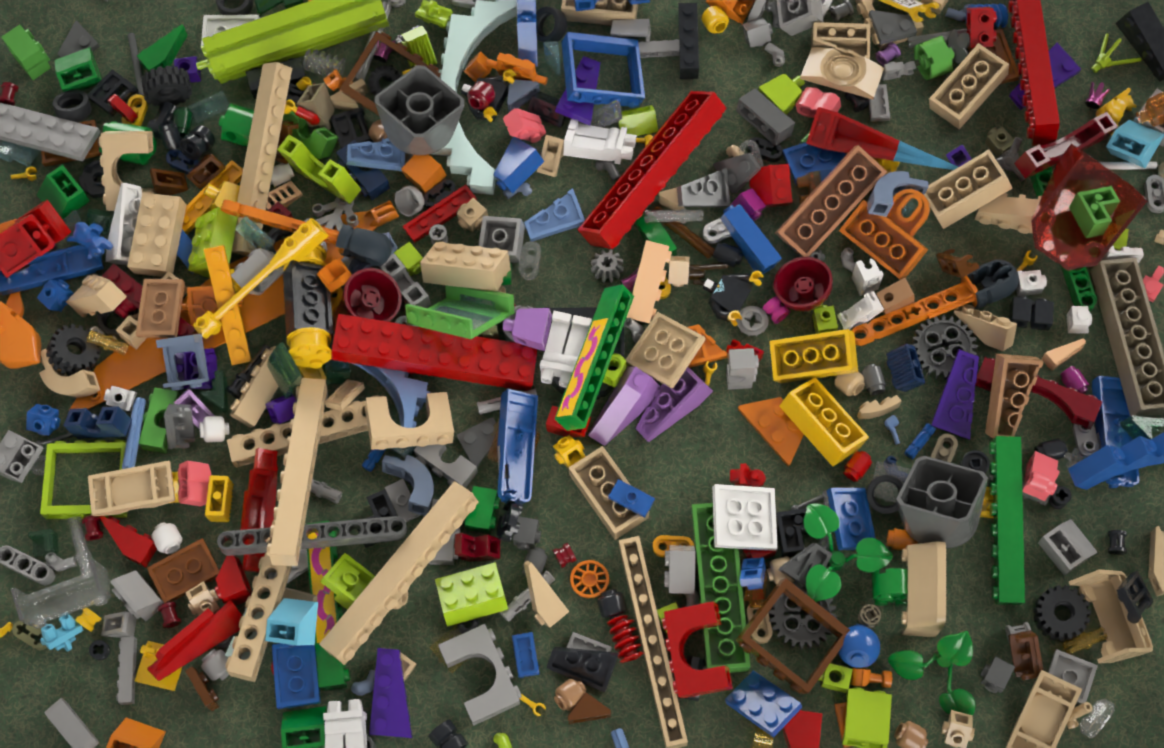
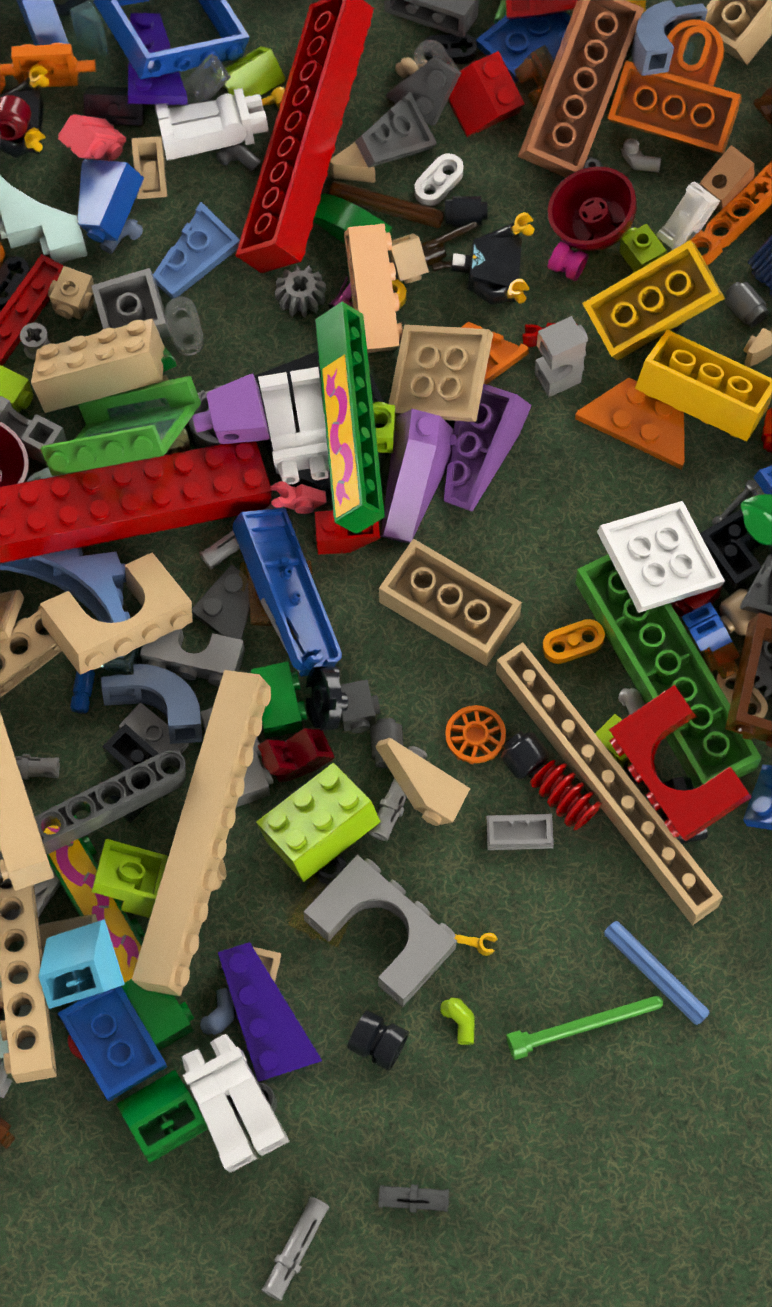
camera: 25 degrees left, 0 degrees up
sand blue slope [507,80,540,112] -> none
blue plate [512,632,540,678] -> none
black wing [546,647,620,692] -> none
dark red wheel [552,543,577,568] -> none
yellow brick [553,435,586,468] -> none
medium nougat head [554,679,586,711] -> none
reddish brown slope [568,692,611,724] -> none
blue plate [608,479,655,518] -> none
light grey arm [624,318,644,343] -> none
clear pin [644,208,704,224] -> none
light grey brick [664,545,695,594] -> none
yellow hand [703,361,717,386] -> none
blue slope [720,204,782,274] -> none
magenta brick [730,188,766,221] -> none
red hips [730,463,766,487] -> none
light grey gear [737,306,769,337] -> none
tan head [834,372,865,396] -> none
white hinge [852,259,883,296] -> none
none -> coral plate [270,481,326,514]

